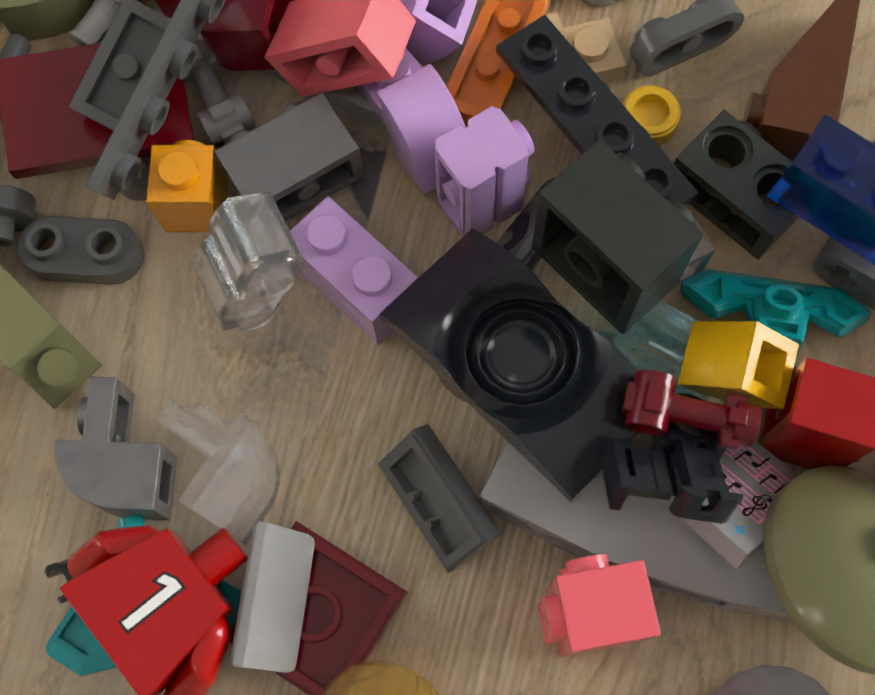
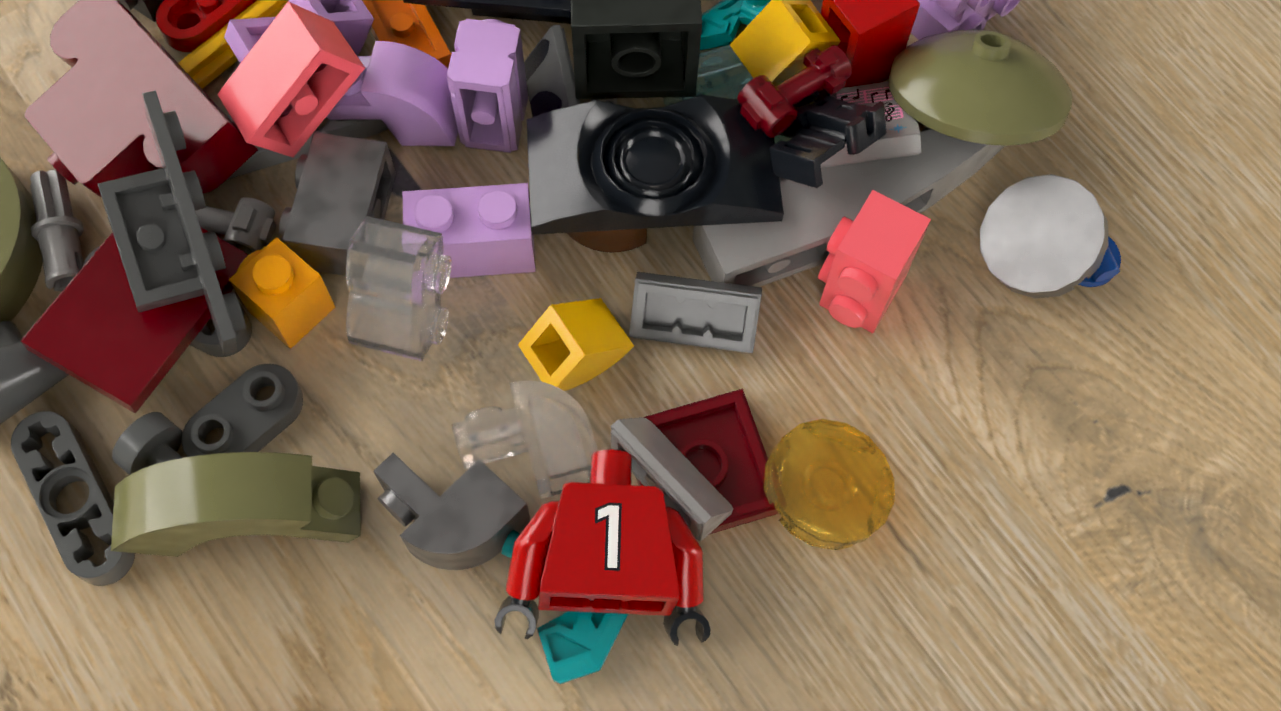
camera: 55 degrees left, 5 degrees down
none -> yellow brick [518,298,634,394]

